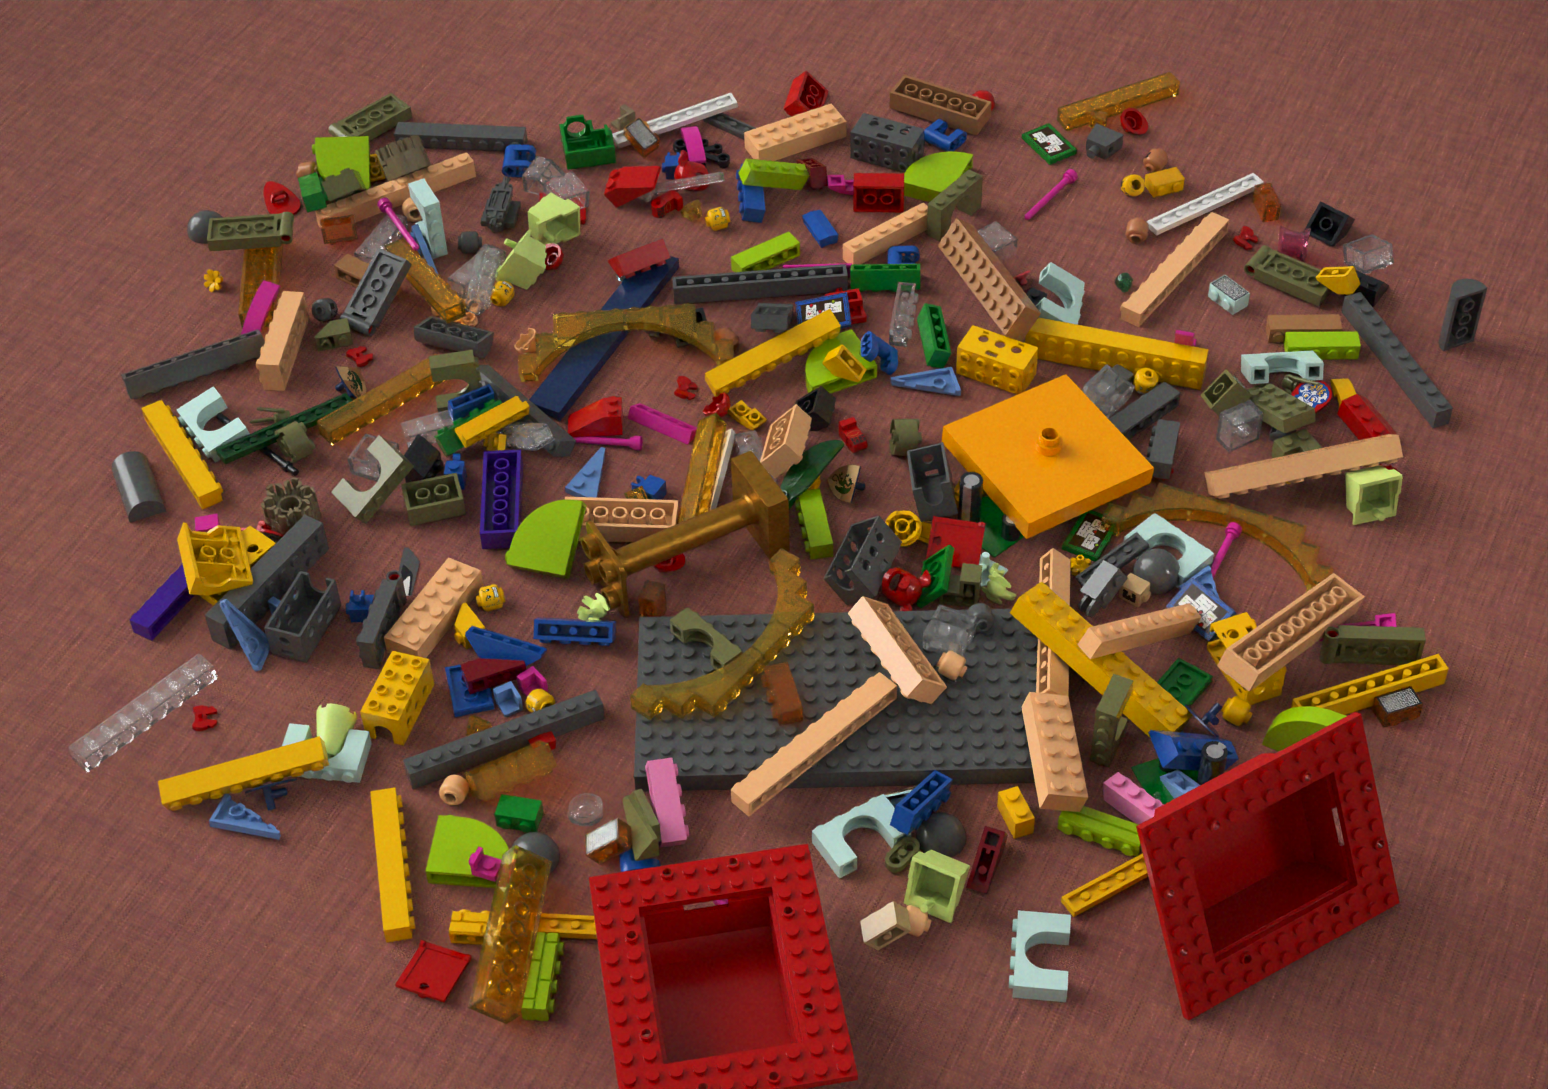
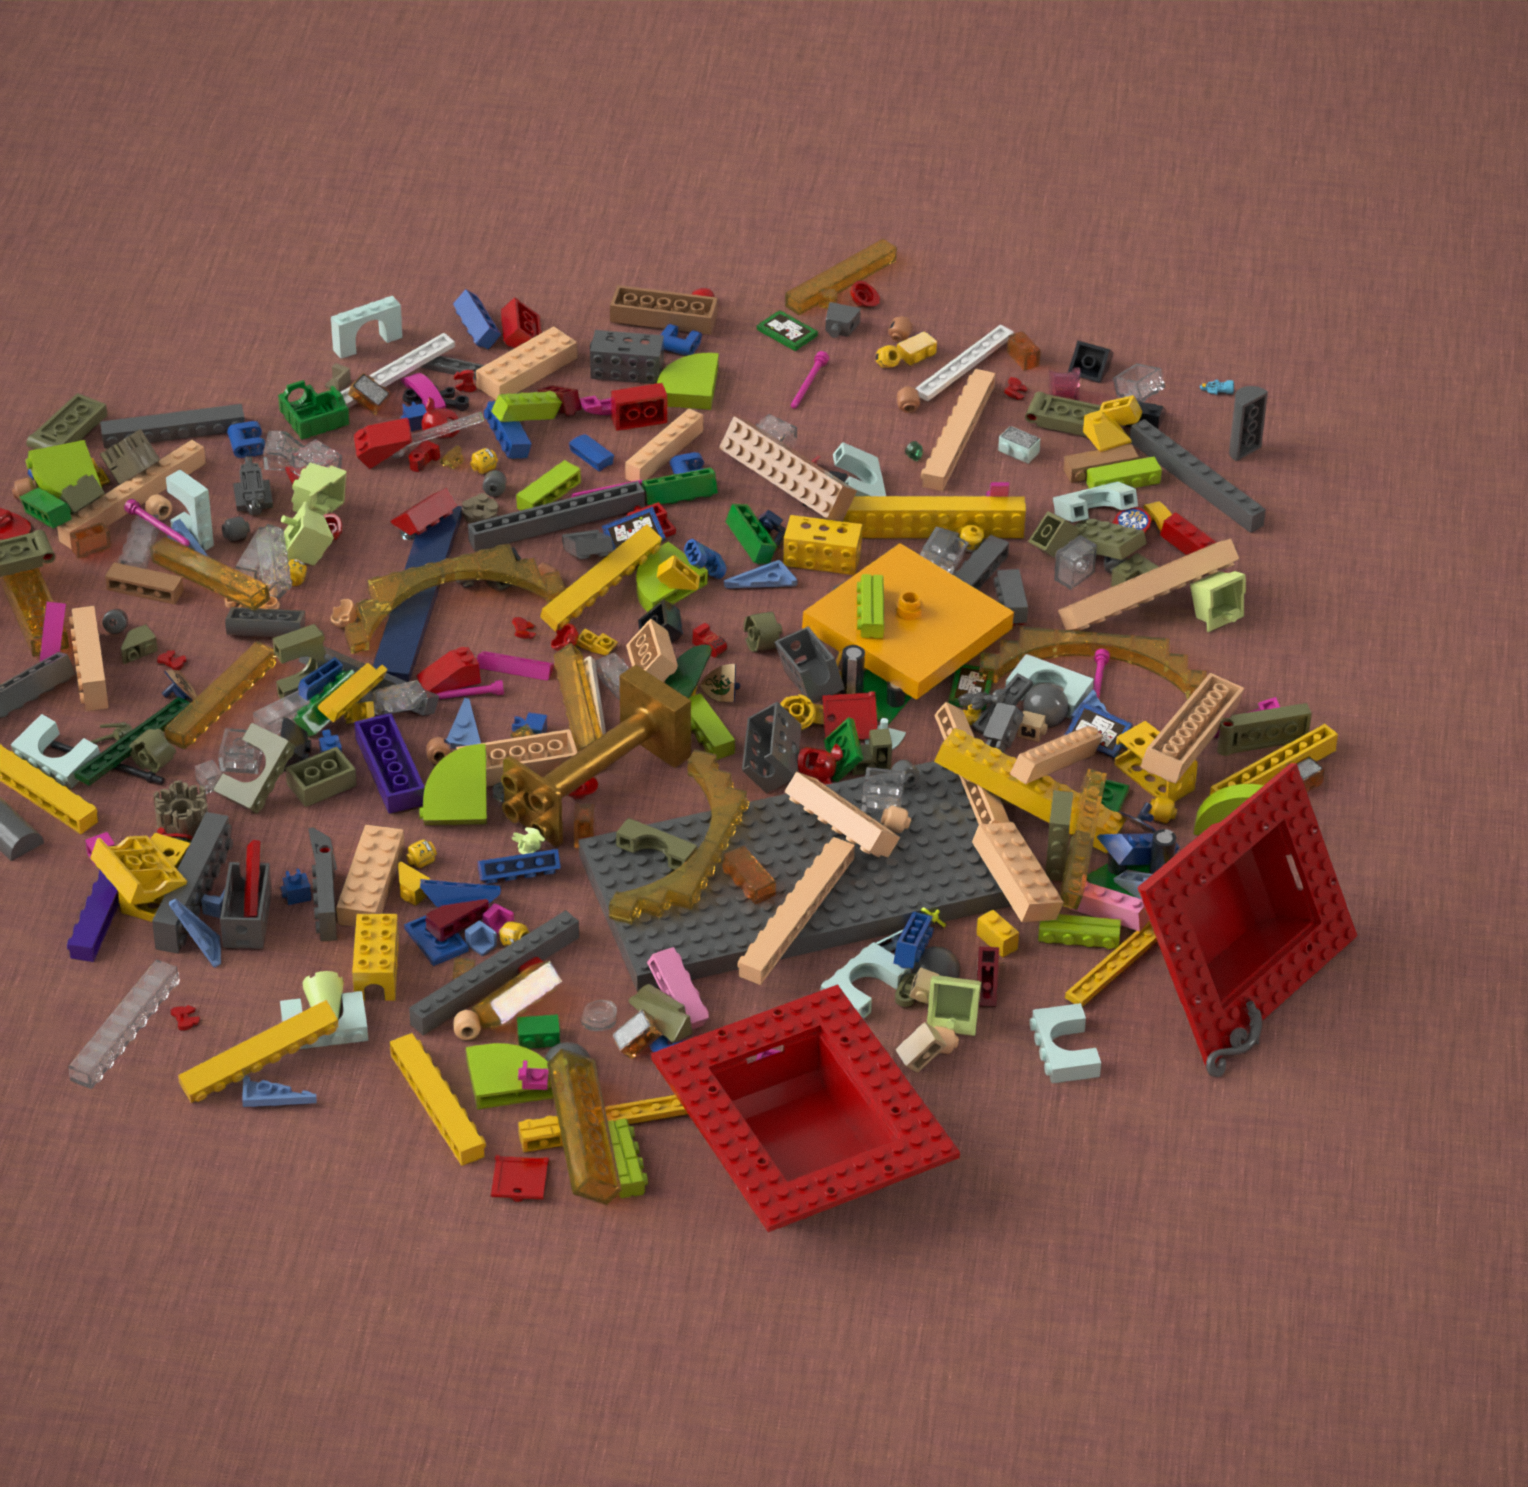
camera: 20 degrees left, 5 degrees down
dark blue shield [245,778,297,811] -> none
dark grey hinge [340,248,412,336] -> none
clear brick [889,282,919,347] -> none
olive arch [927,169,983,242] -> none
yellowish green piece [982,563,1017,604] -> none
olive plant [1282,374,1320,395] -> none
none -> clear brick [195,760,222,794]
none -> red tile [244,840,261,918]
none -> light aqua arch [331,296,402,359]
none -> nougat head [426,737,451,765]
none -> brick [453,289,502,349]
none -> red piece [454,370,477,392]
none -> dark tan plate [462,493,498,523]
none -> dark grey head [483,470,507,497]
none -> dark blue plate [757,509,786,548]
none -> lime brick [857,574,884,638]
none -> tan brick [909,967,939,1004]
none -> neon yellow piece [921,907,946,928]
none -> dark grey piece [958,689,1006,710]
none -> clear yellow brick [1060,769,1107,910]
none -> yellow slope [1083,410,1132,452]
none -> medium azure piece [1200,380,1234,395]
none -> dark grey plant [1206,1001,1262,1077]

